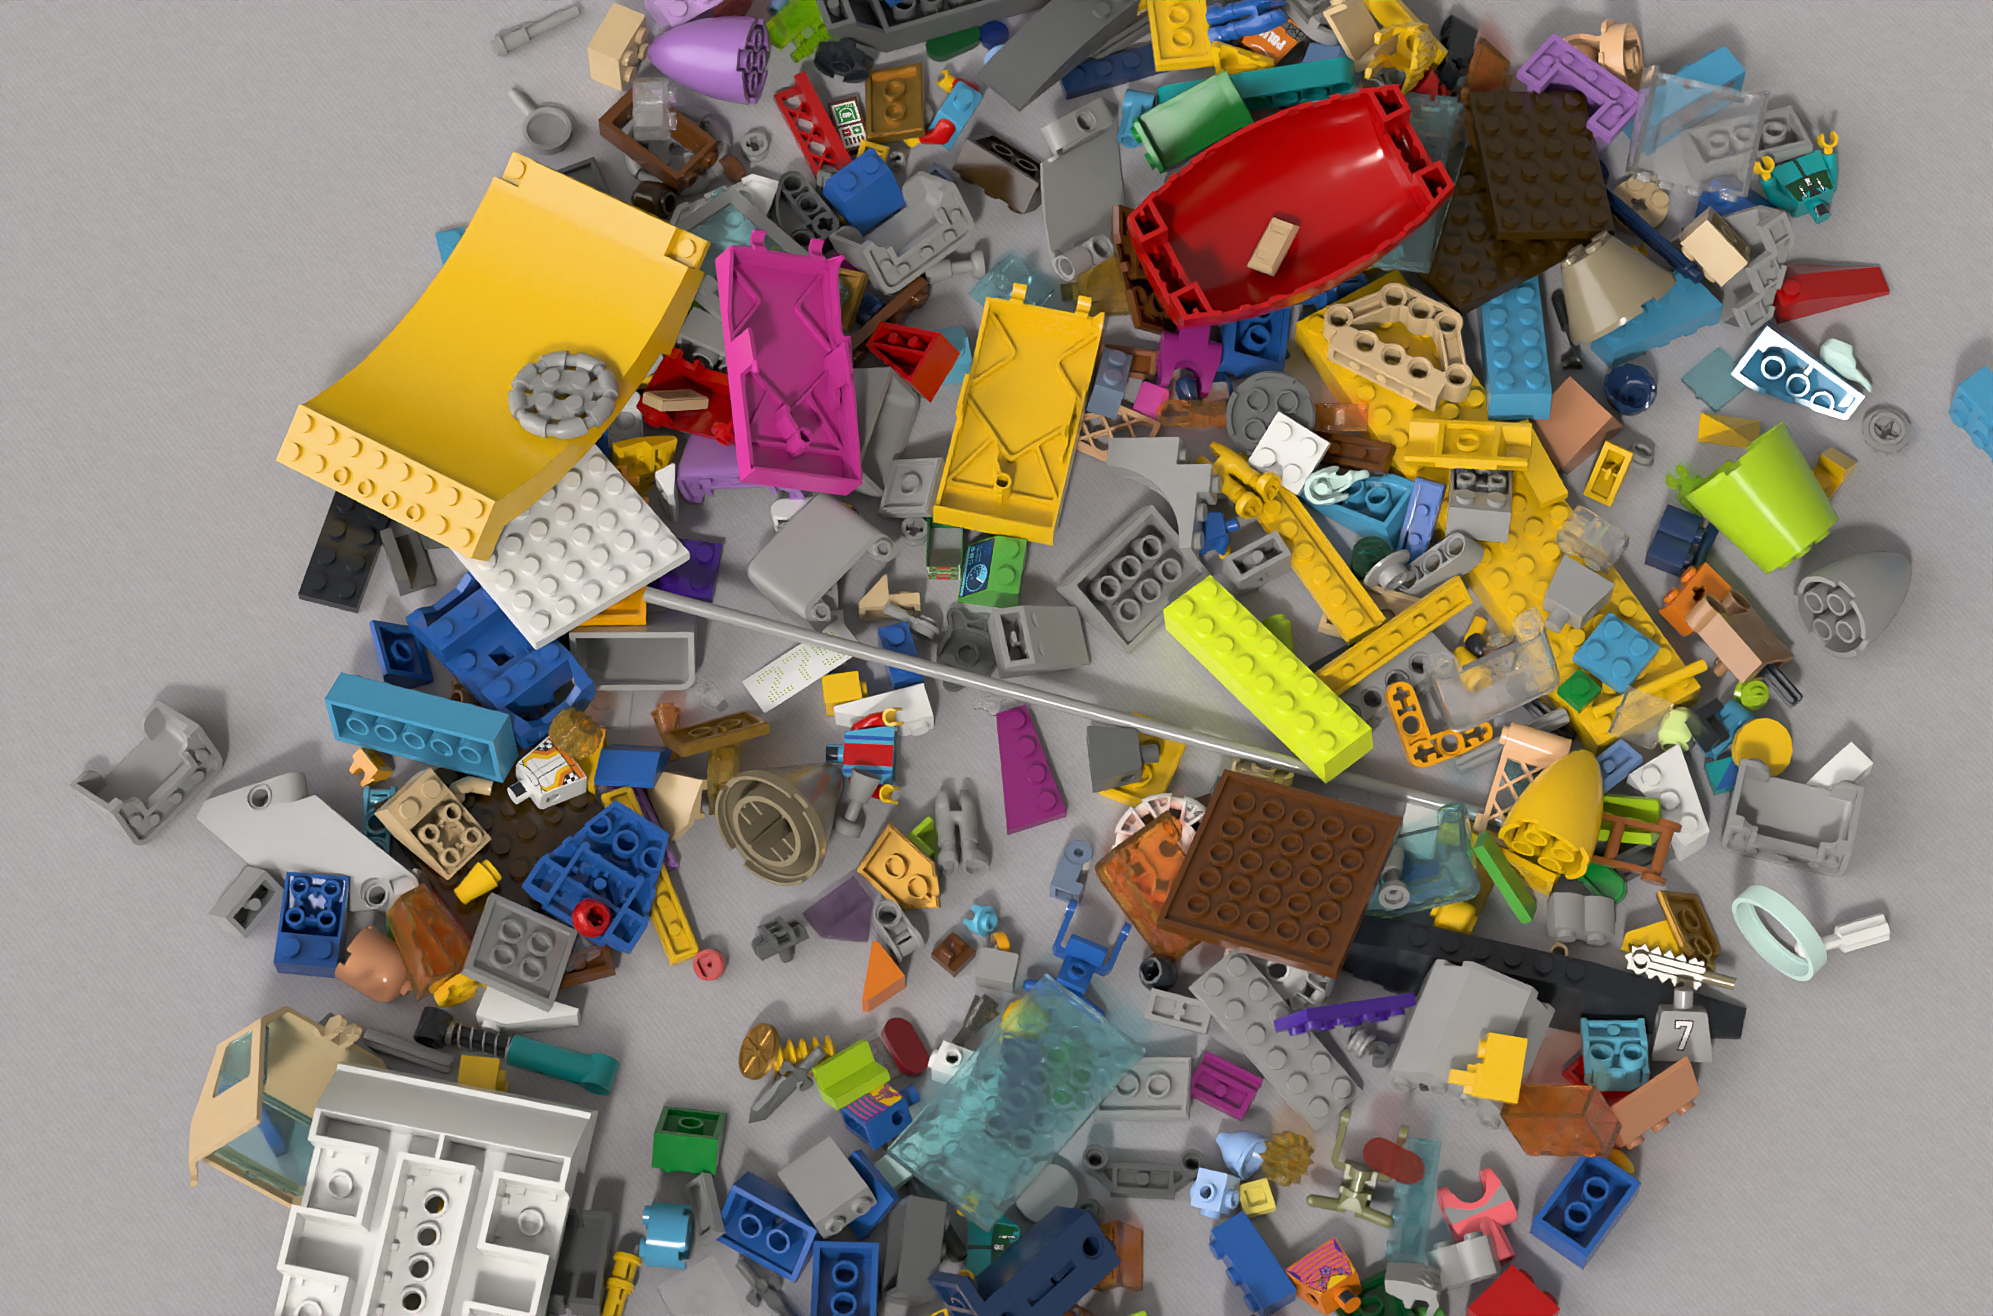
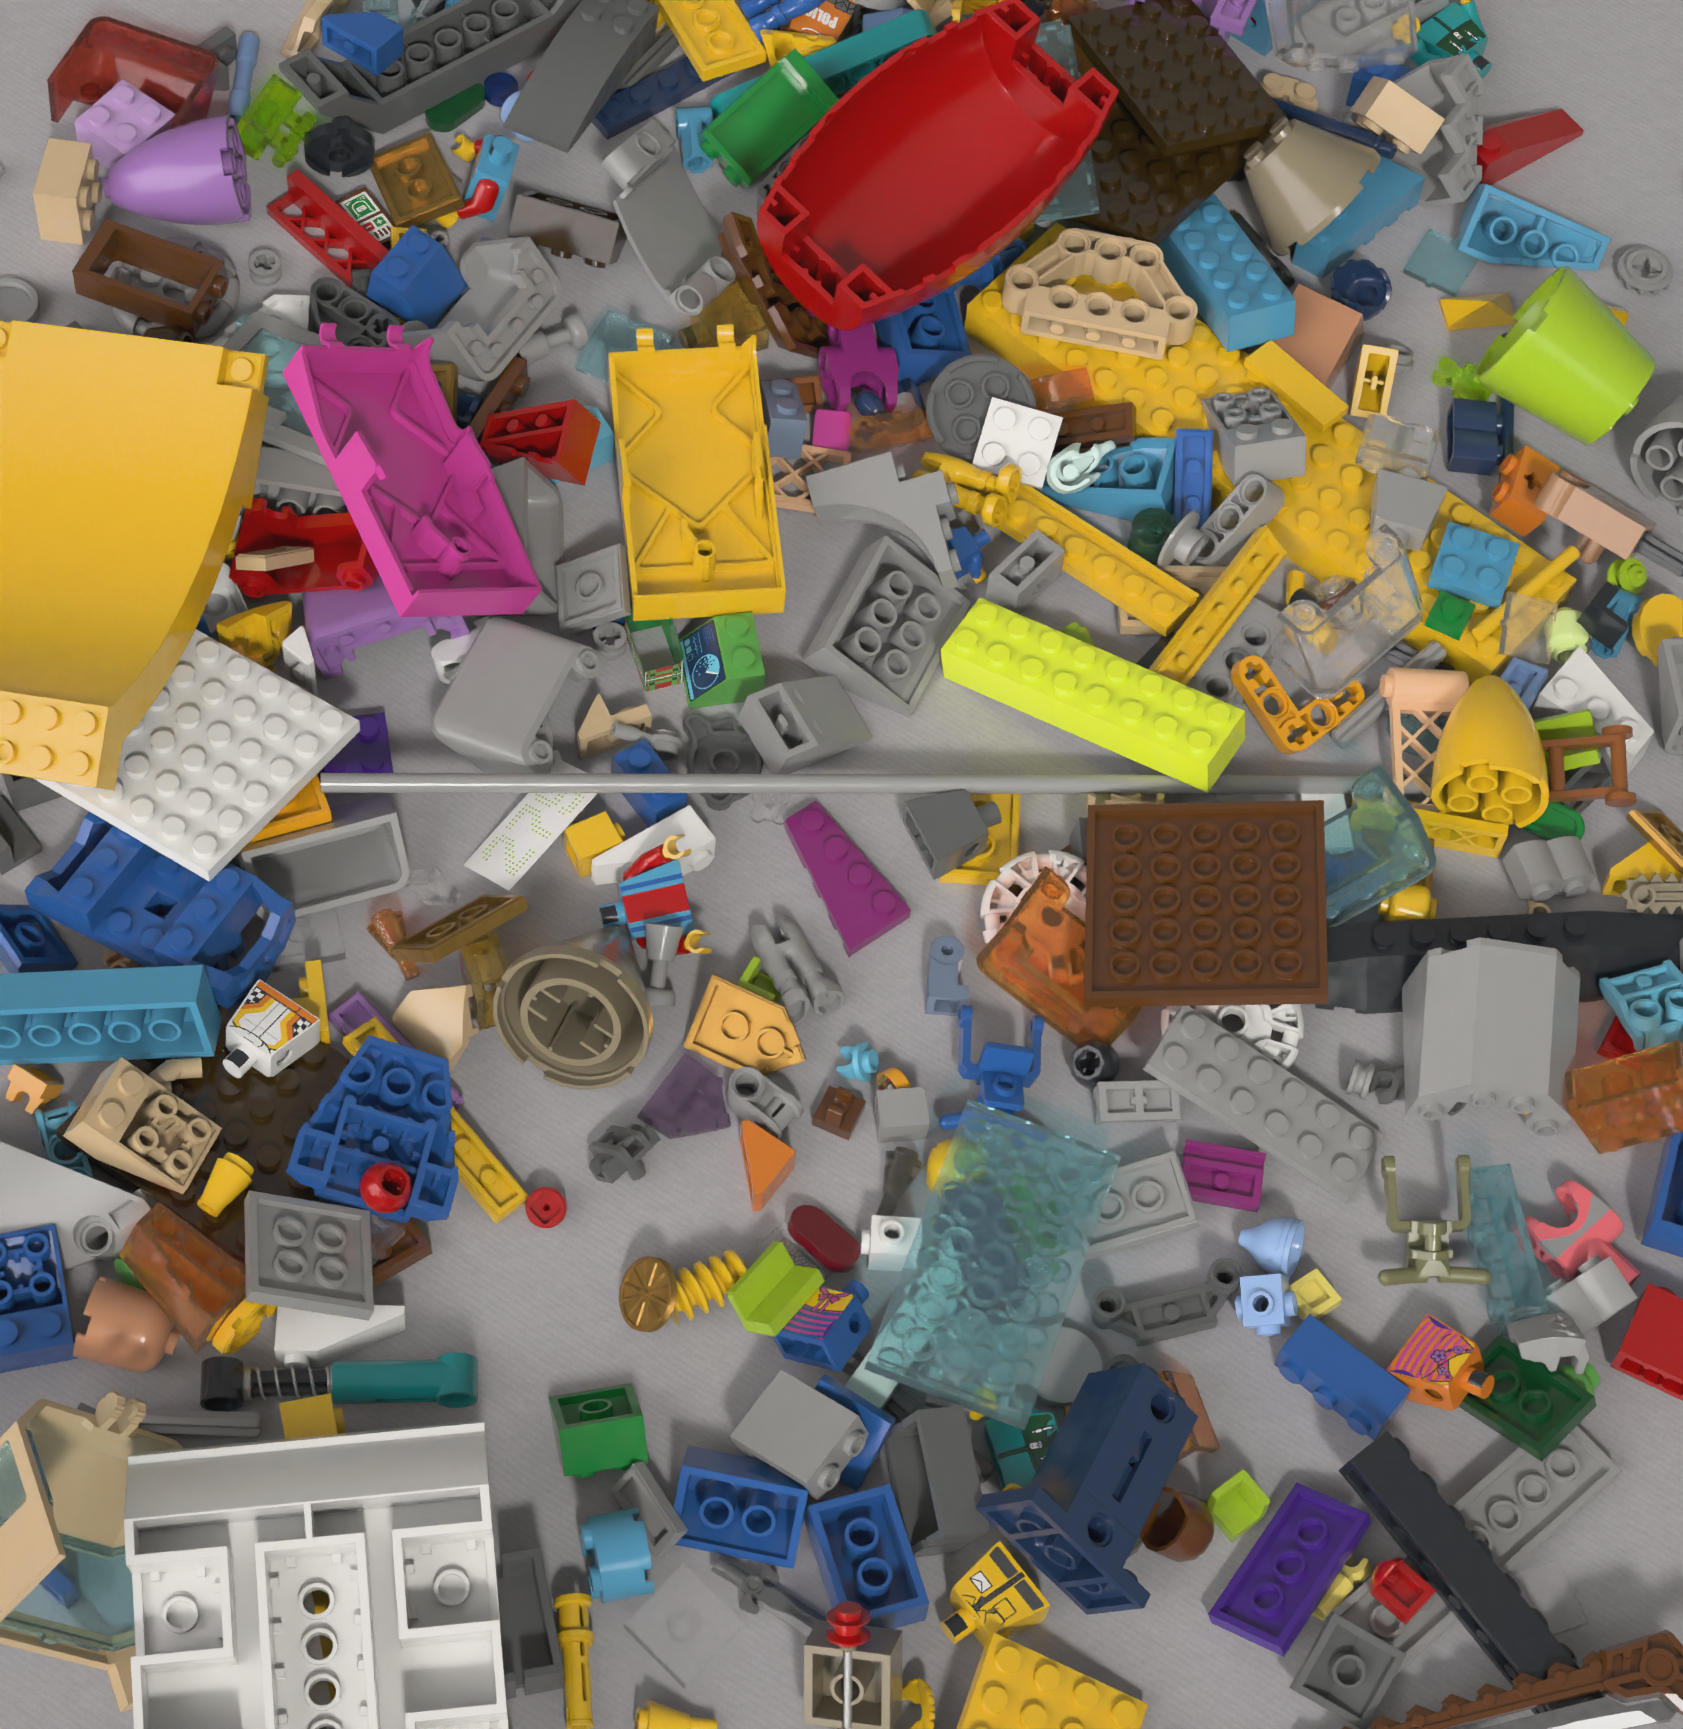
camera: 25 degrees left, 5 degrees down
light grey plate [508,350,619,440] -> none
clear yellow gear [548,707,603,760] -> none
blue slope [594,744,672,788] -> none
clear brick [633,77,677,141] -> none
reddish brown tile [719,154,746,184] -> none
dark grey sword [749,1045,827,1123] -> none
tan tile [1247,217,1299,277] -> none
clear yellow gear [1259,1130,1314,1187] -> none
dark purple plate [1273,993,1416,1036] -> none
clear red tile [1363,1137,1426,1185] -> none
light grey piece [1378,845,1410,909] -> none
yellow piece [1404,418,1532,471] -> none
yellow hinge [1447,1032,1528,1105] -> none
bright green tile [1473,831,1537,925] -> none
teal tile [1703,757,1739,796] -> none
light aqua piece [1819,338,1872,392] -> none

